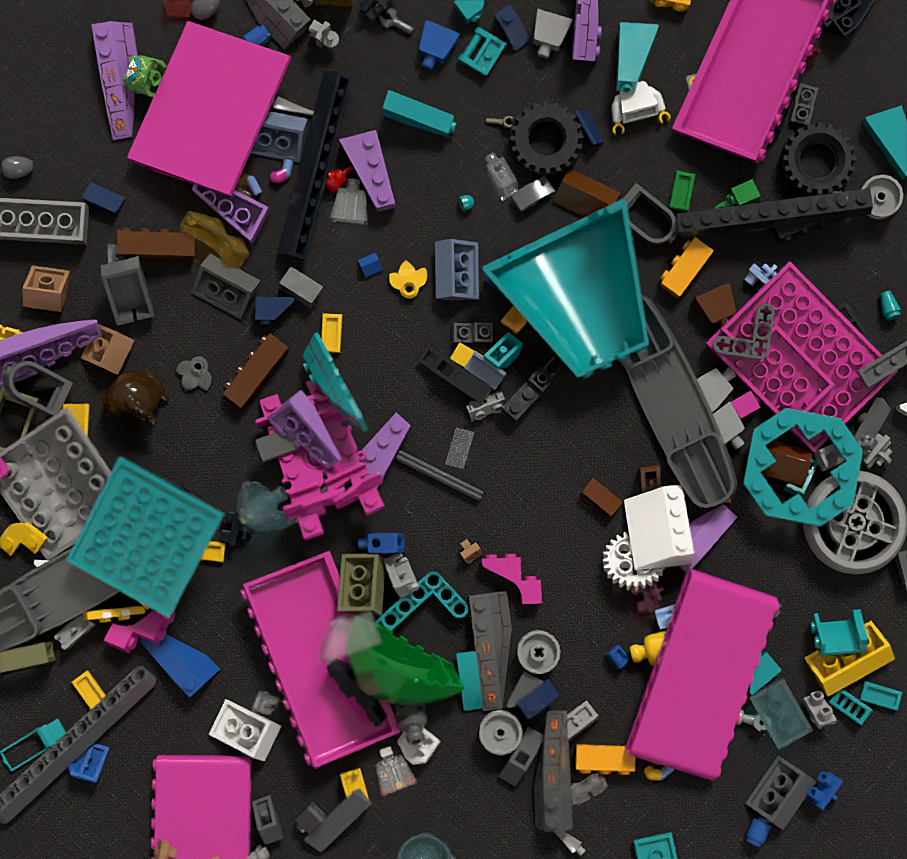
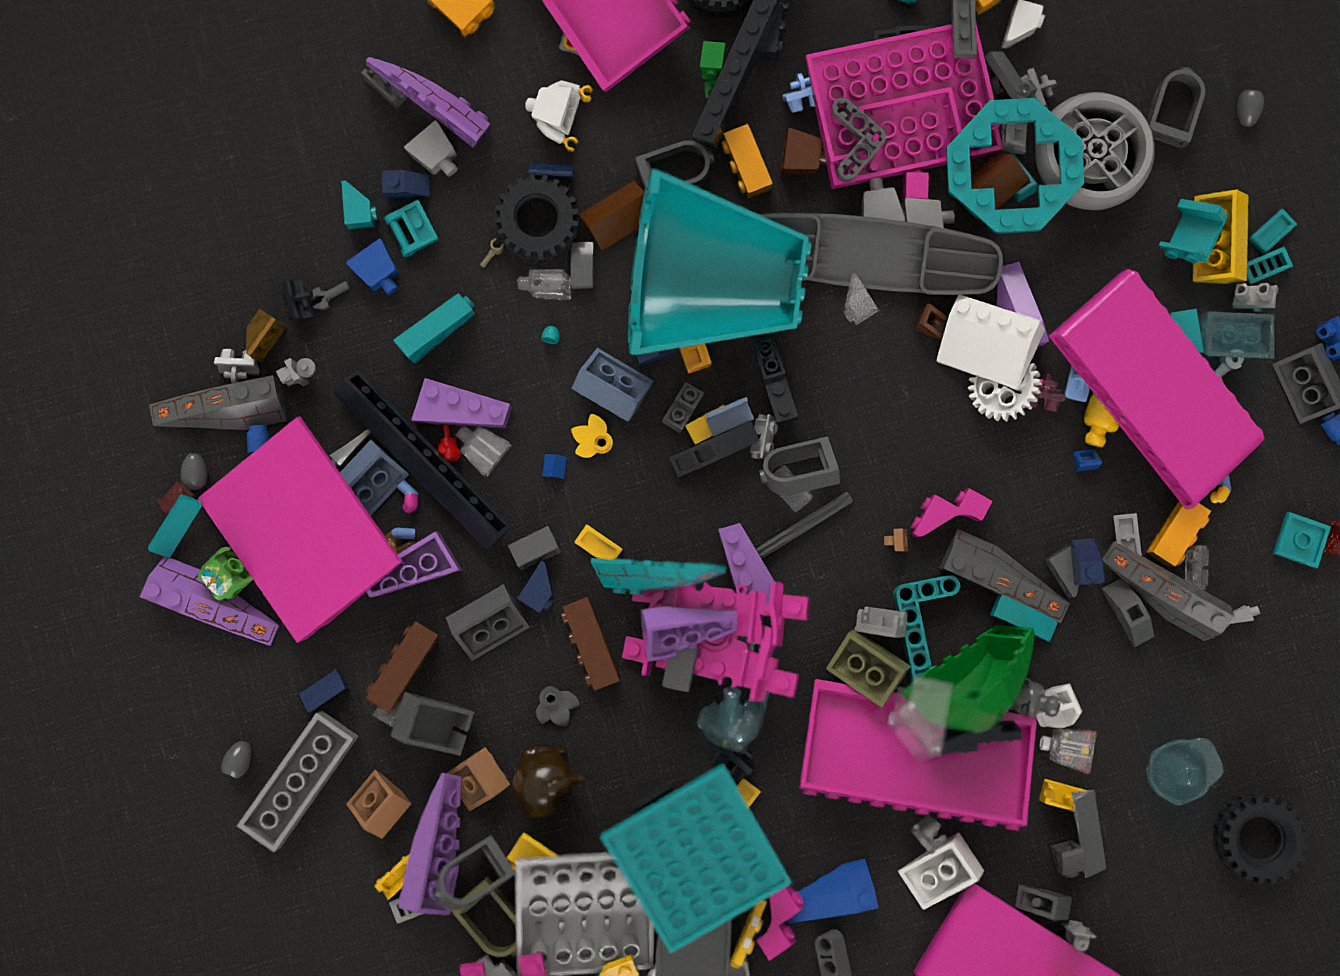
camera: 60 degrees left, 0 degrees up
clear yellow arch [179,211,249,268] -> none
blue torso [358,533,405,553] -> none
light grey wheel [479,710,522,755] -> none
teal slope [484,332,523,369] -> none
light grey wheel [517,630,560,674] -> none
reddish brown slope [581,478,622,517] -> none
teal slope [616,22,658,93] -> none
green tile [669,171,695,212] -> none
none -> teal tile [148,494,202,558]
none -> dark grey window [759,436,840,495]
none -> clear slope [843,272,879,325]

